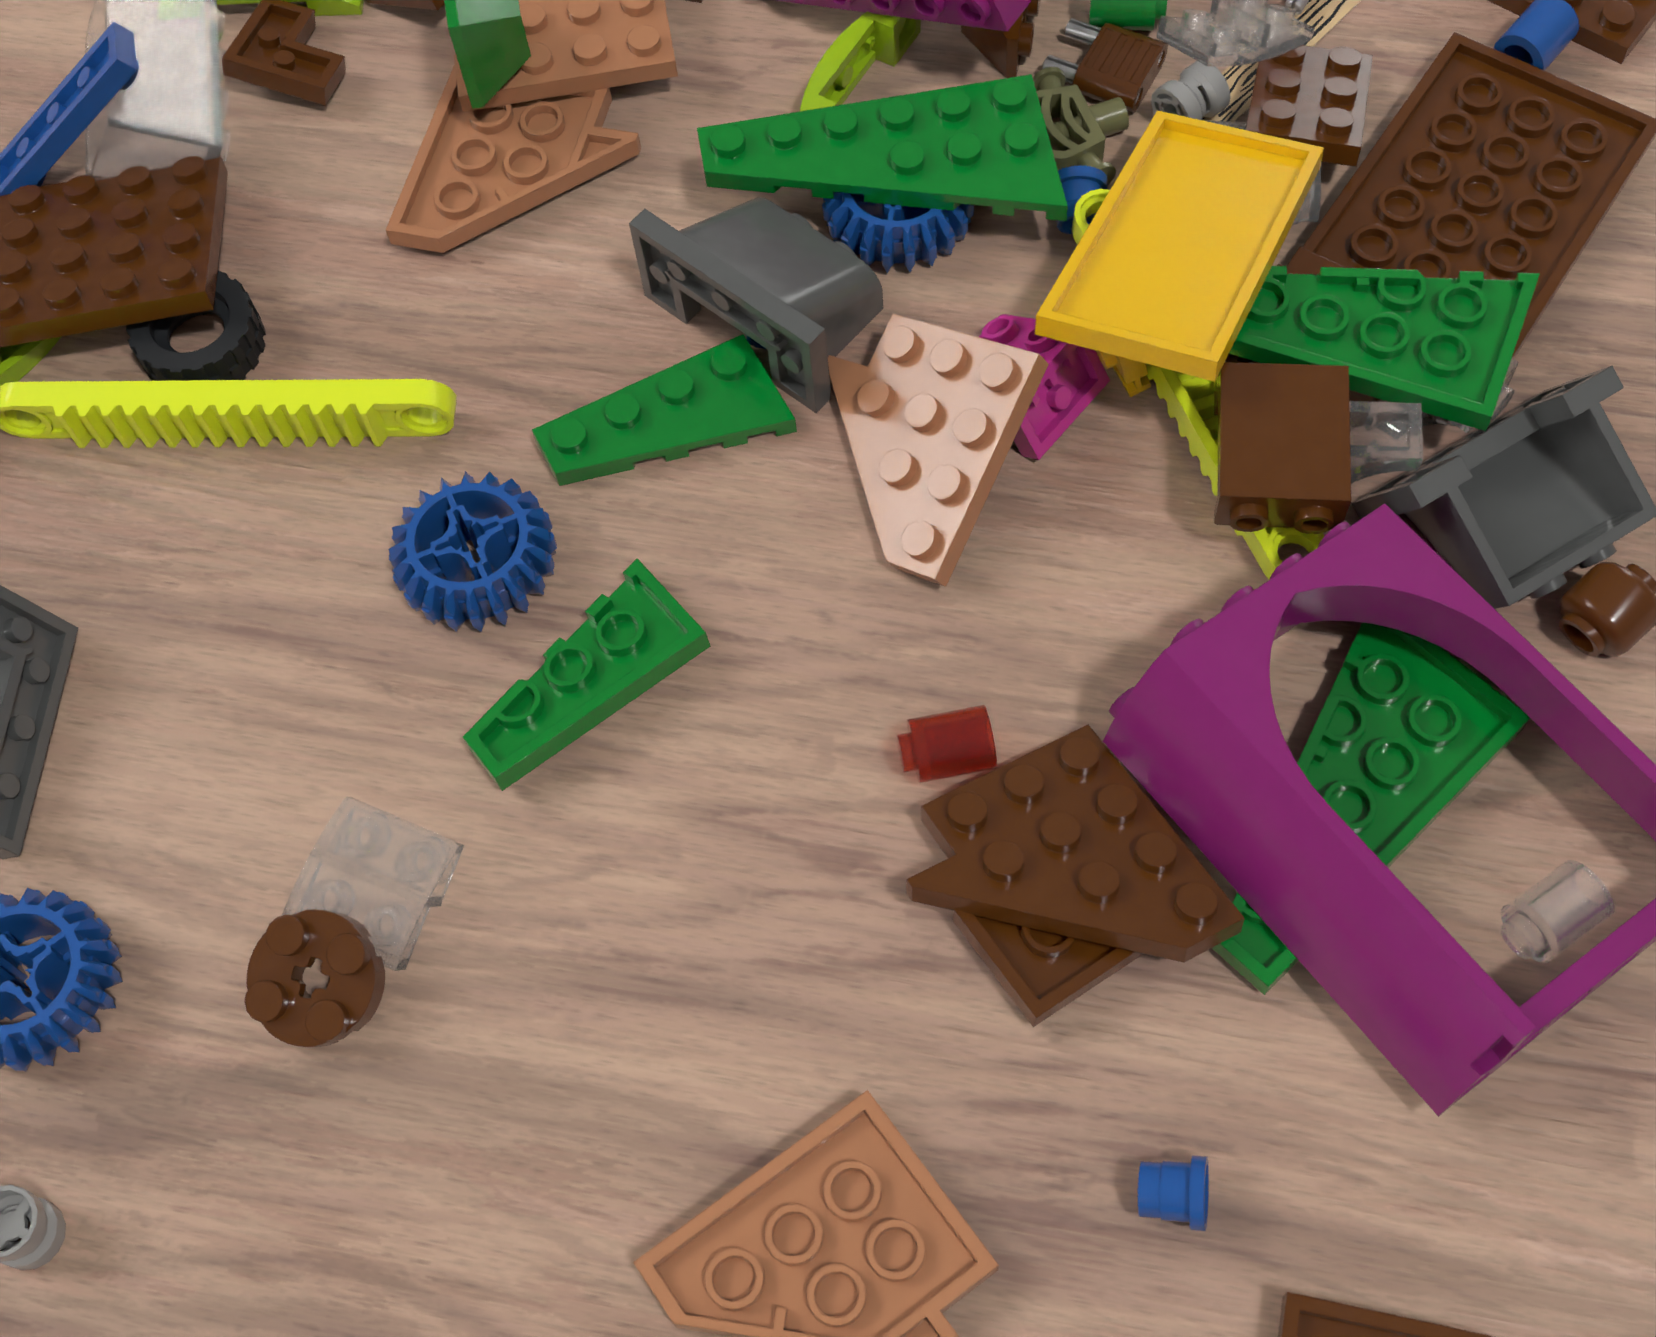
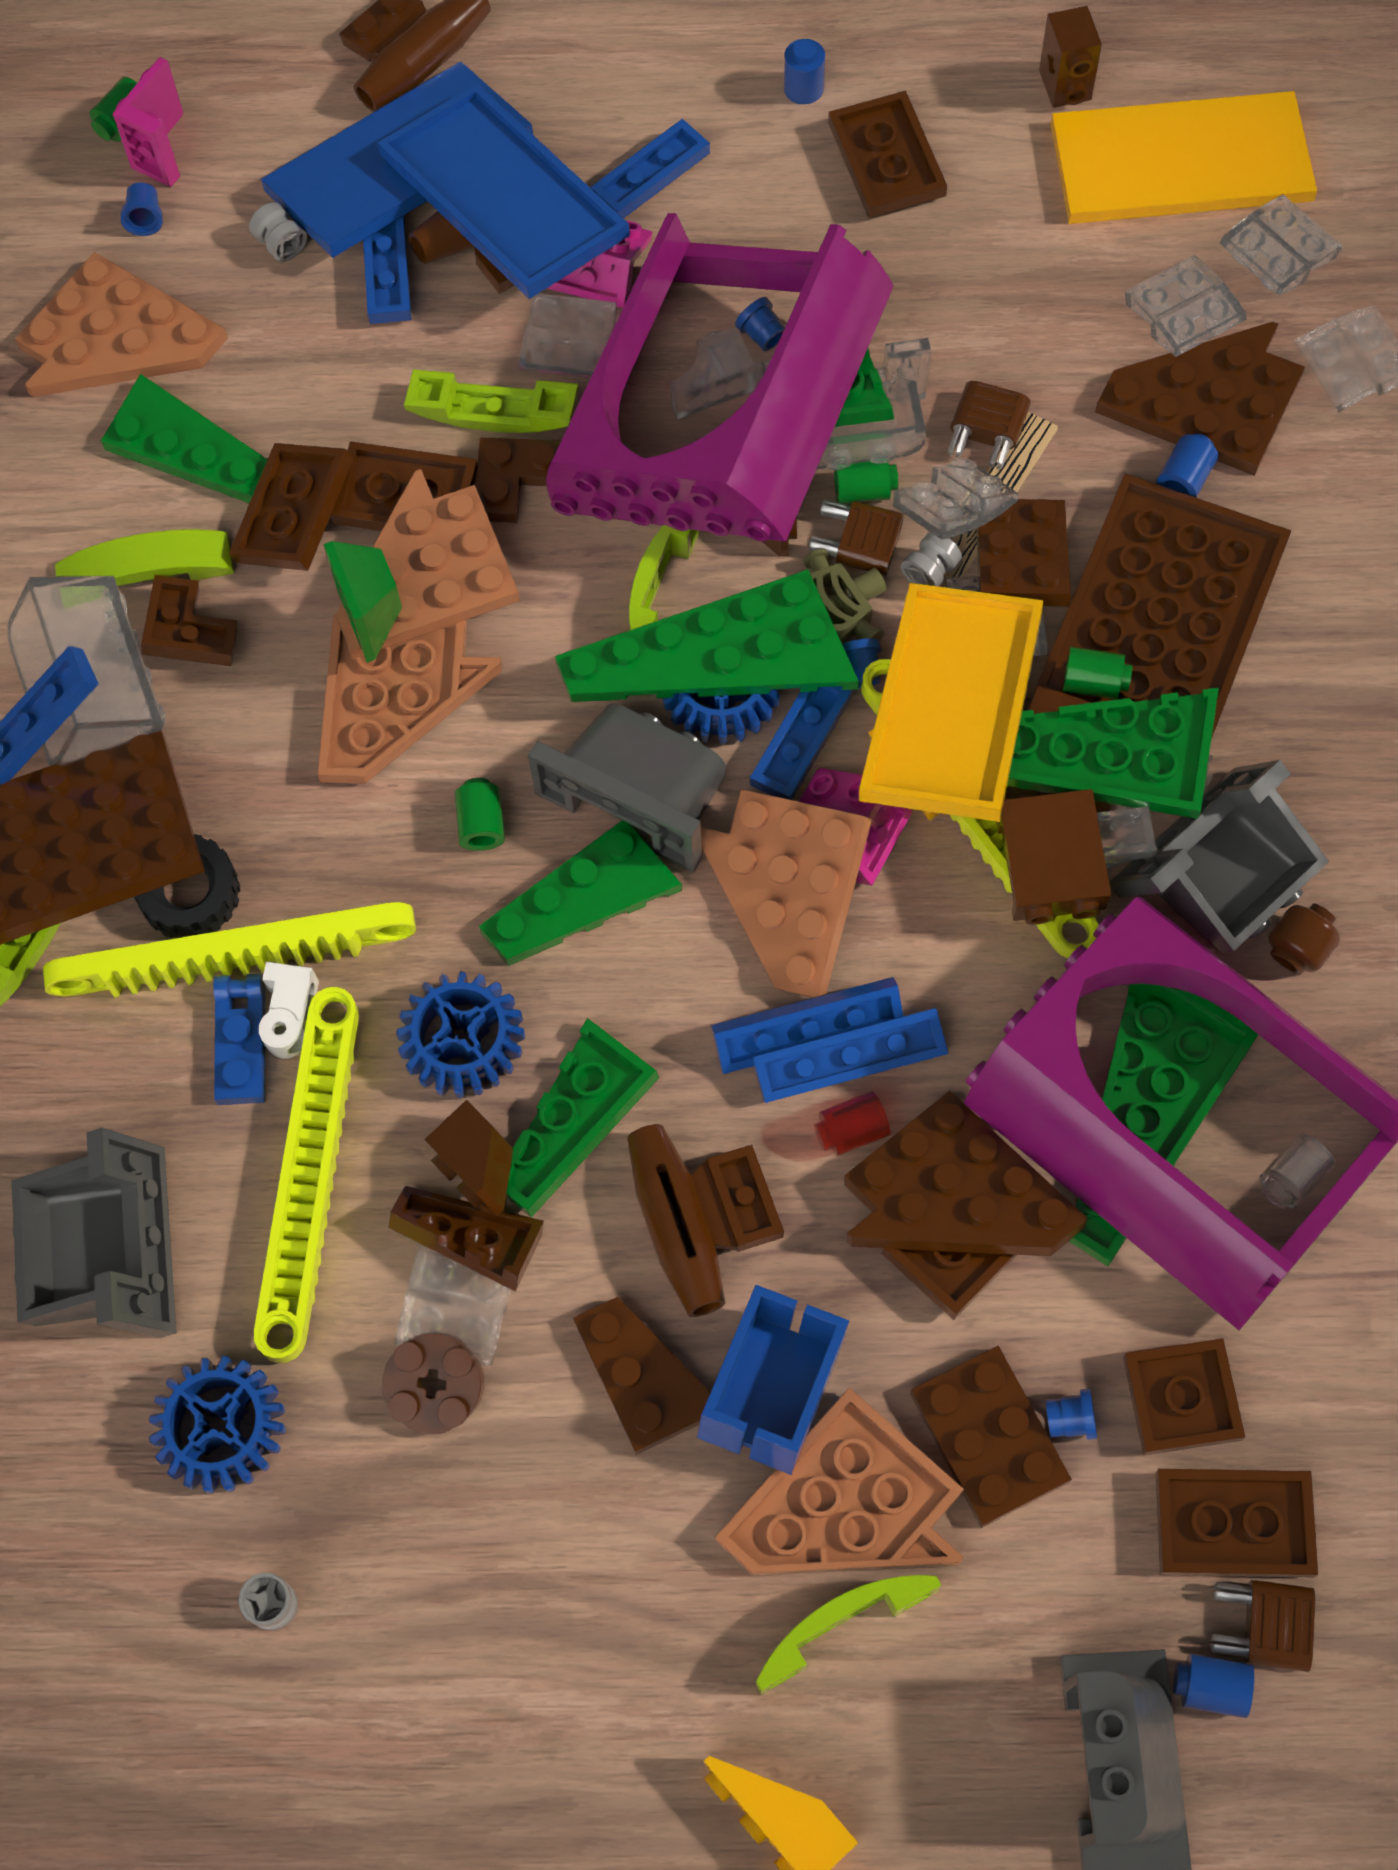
camera: 15 degrees left, 5 degrees up
none -> blue plate [213,973,265,1105]
none -> neon yellow gear [254,987,359,1363]
none -> white leg [259,962,319,1059]
none -> reddish brown wing [388,1186,544,1292]
none -> reddish brown slope [424,1100,513,1216]
none -> green brick [455,778,505,851]
none -> reddish brown wing [573,1297,711,1455]
none -> reddish brown plate [627,1124,784,1317]
none -> blue piece [697,1285,849,1475]
none -> blue plate [711,977,904,1074]
none -> blue plate [750,686,853,800]
none -> blue plate [752,1008,949,1103]
none -> reddish brown plate [910,1345,1072,1528]
none -> green brick [1063,646,1132,700]
none -> reddish brown plate [1123,1338,1245,1456]

